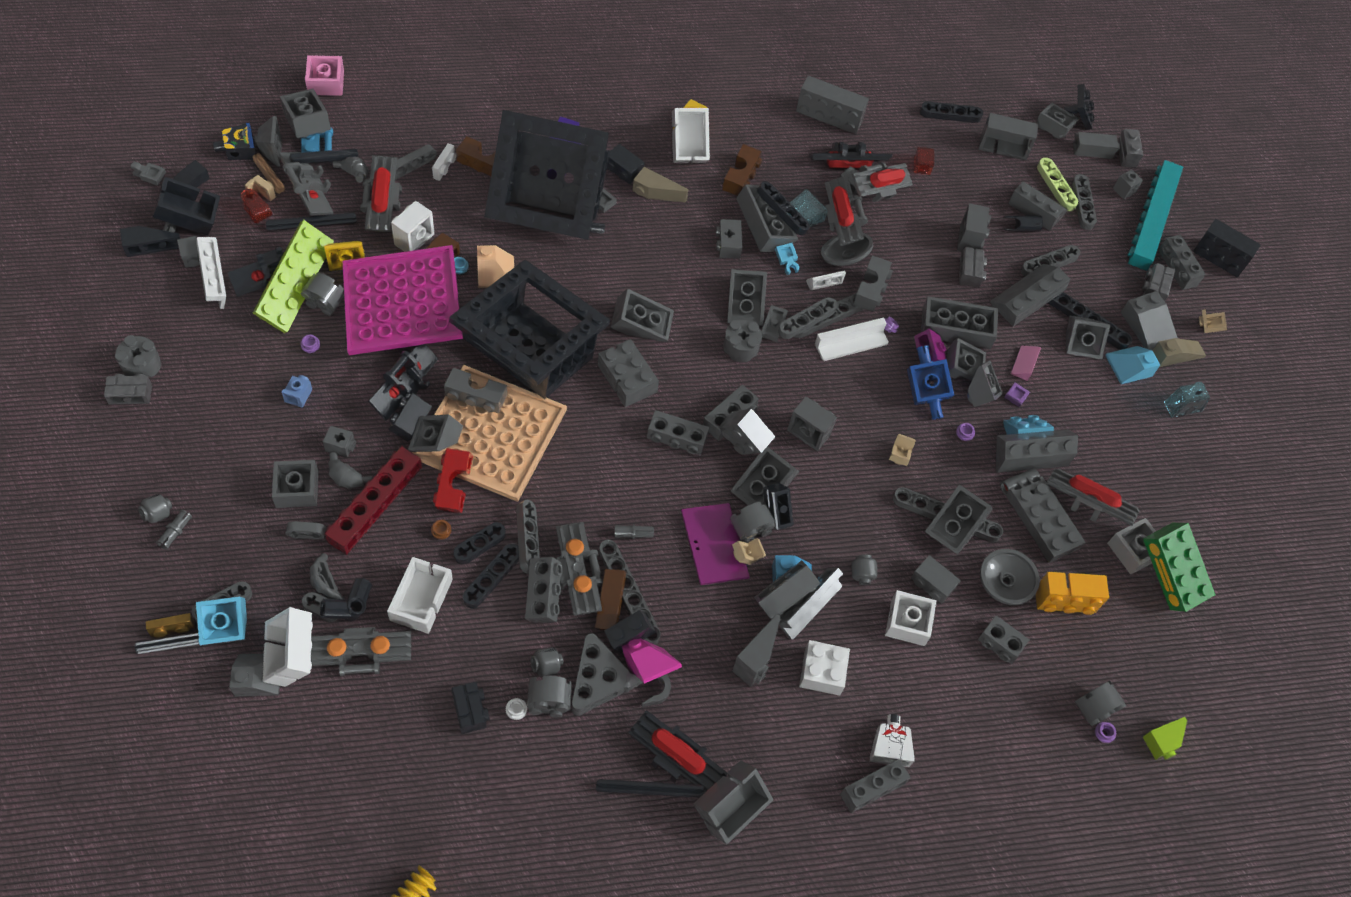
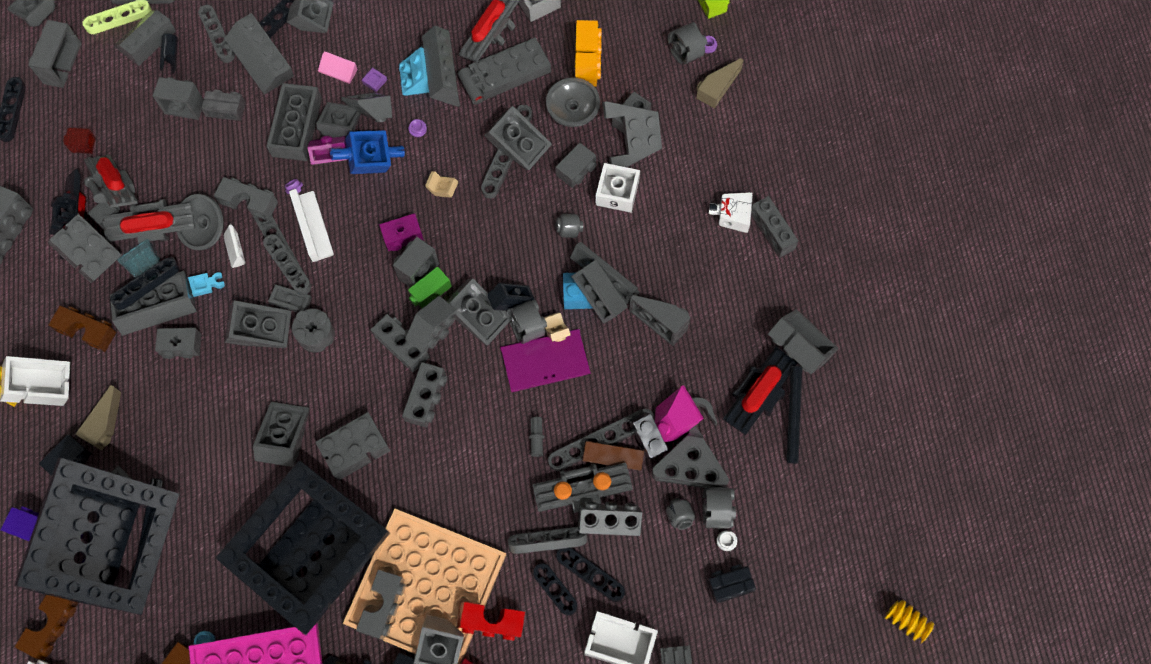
camera: 80 degrees left, 10 degrees up
dark orange plate [431,520,451,540] -> none
light nougat slope [477,245,514,288] -> none
white brick [799,640,850,696] -> none
none -> dark grey piece [48,214,121,283]
none -> magenta brick [379,213,424,251]
none -> bright green brick [408,267,452,309]
none -> dark grey wing [602,101,662,167]
none -> dark tan slope [696,58,744,109]

